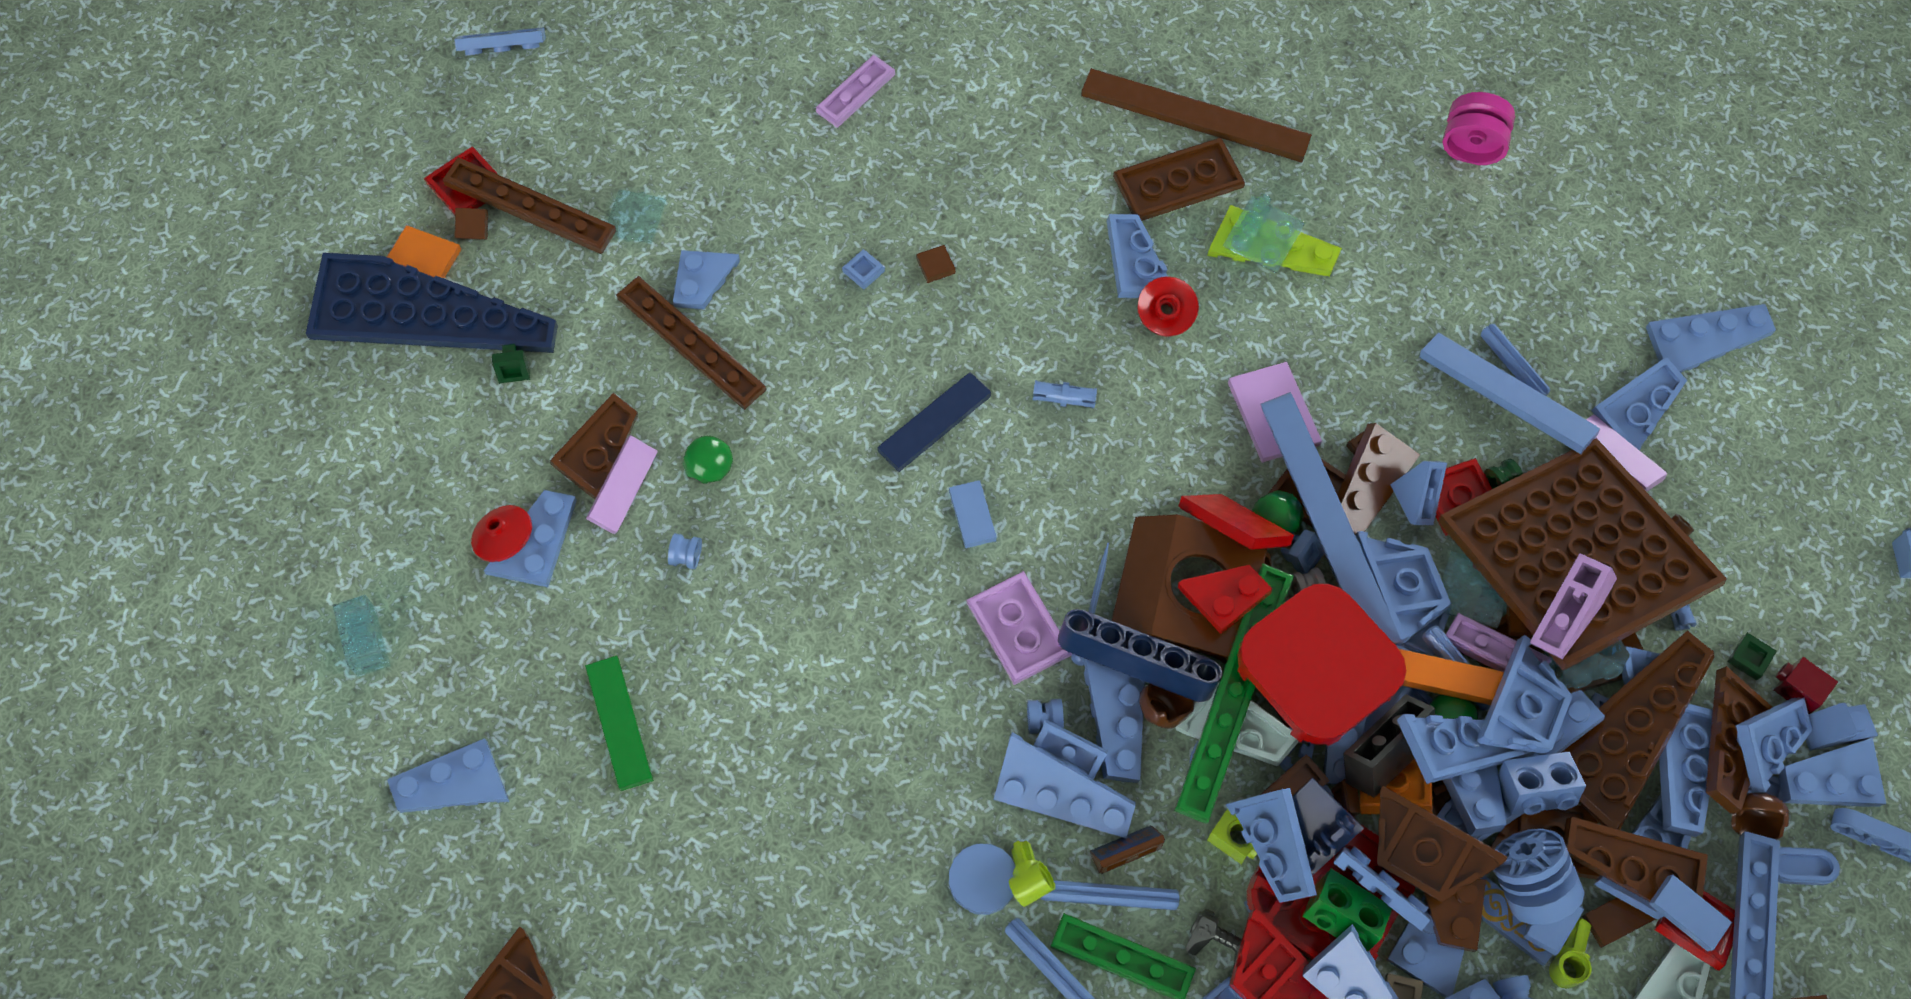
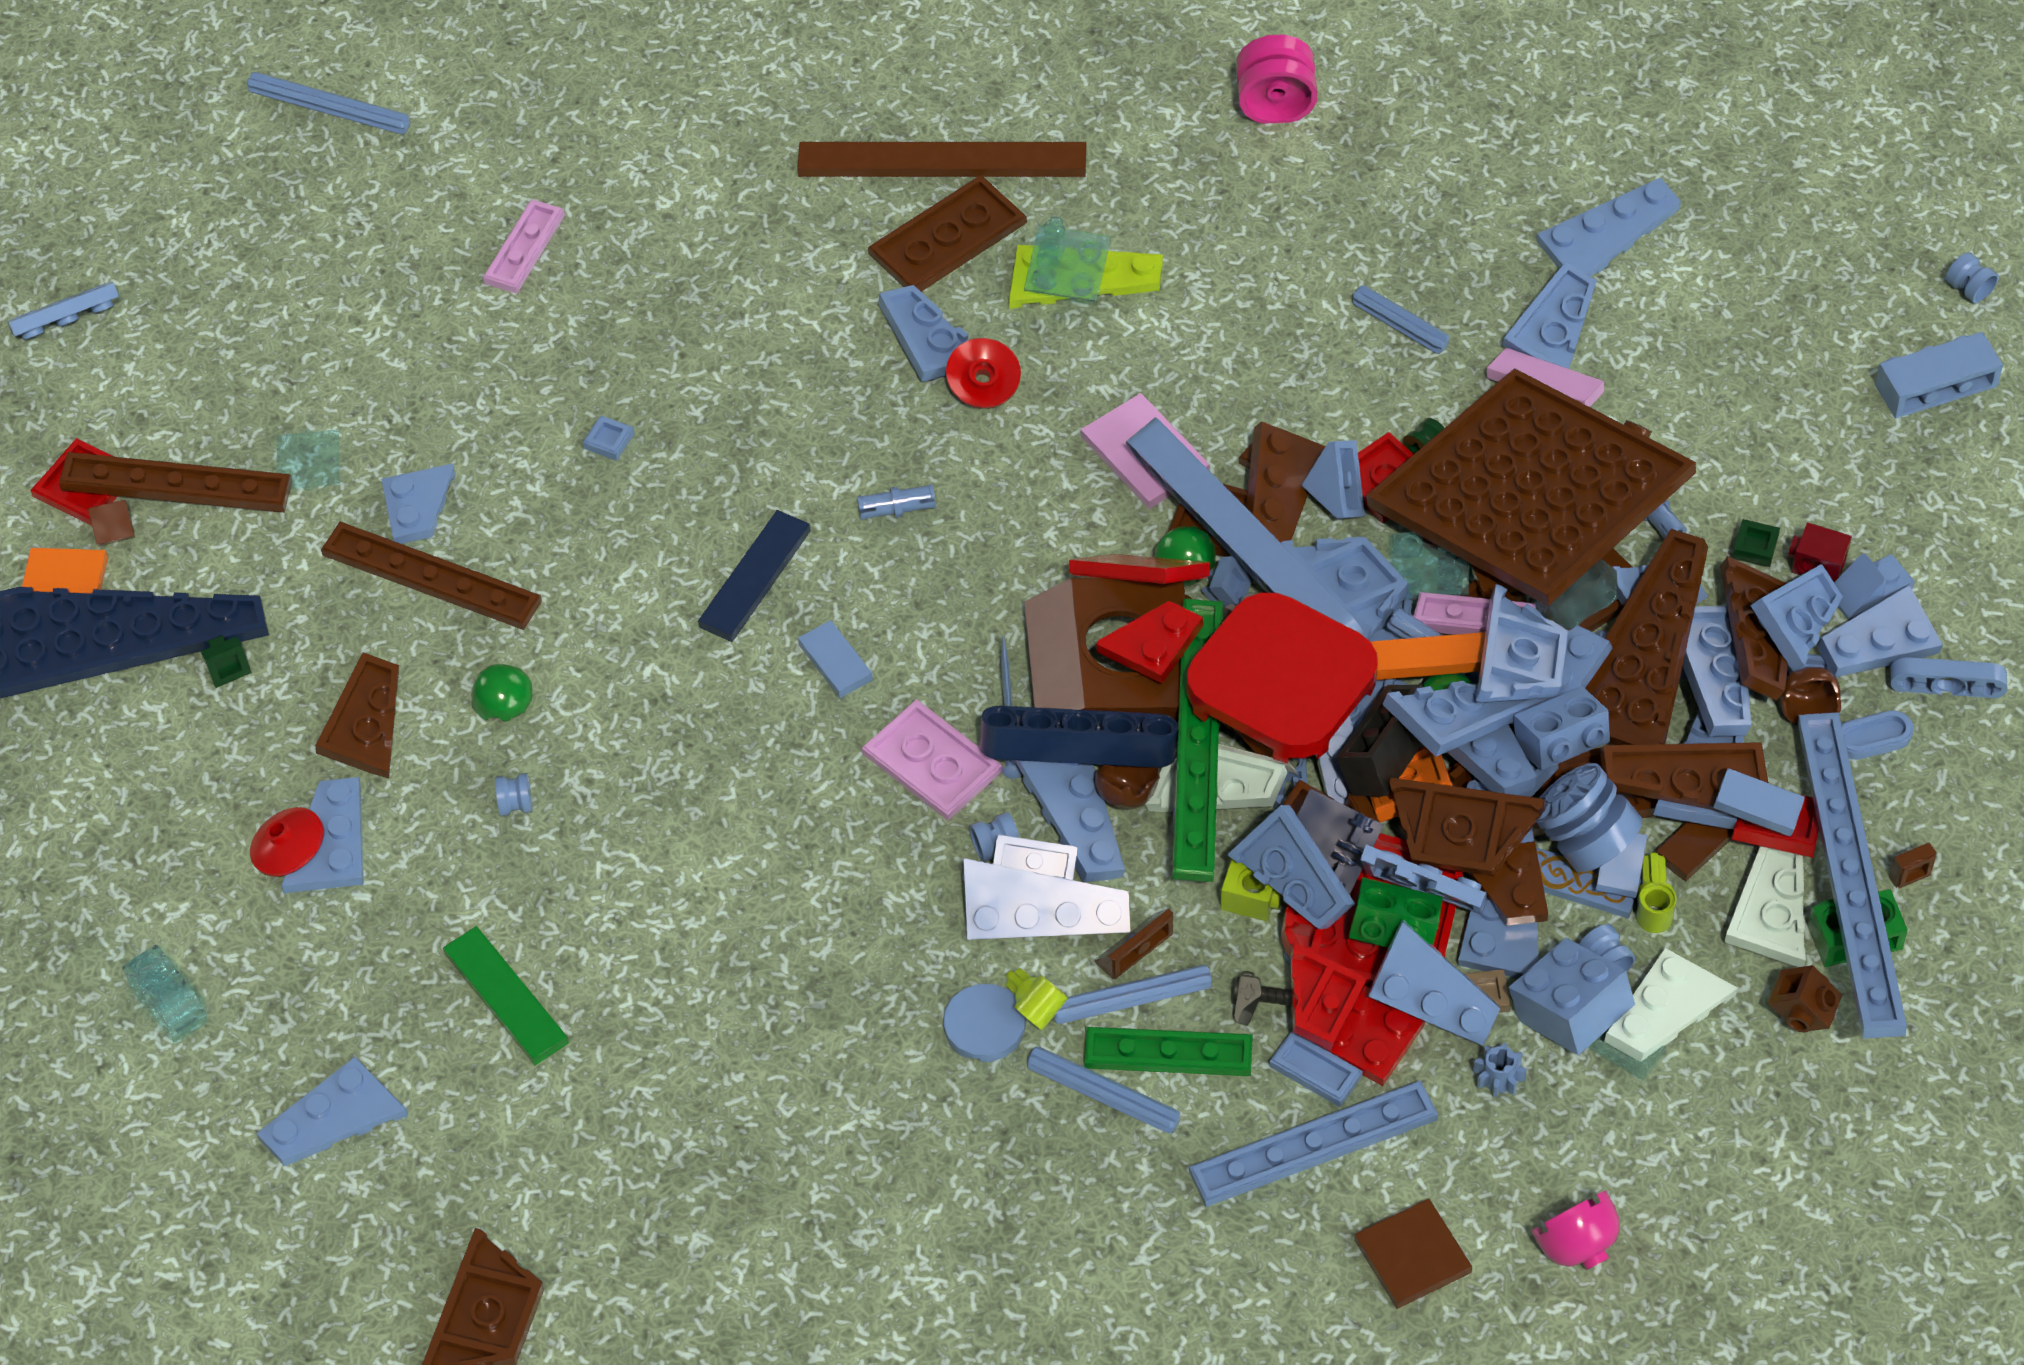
camera: 15 degrees left, 10 degrees down
lavender tile [586,435,658,534] -> none
reddish brown tile [916,245,955,283] -> none
medium blue tile [1419,332,1600,454] -> none
lavender slope [1530,553,1617,659] -> none

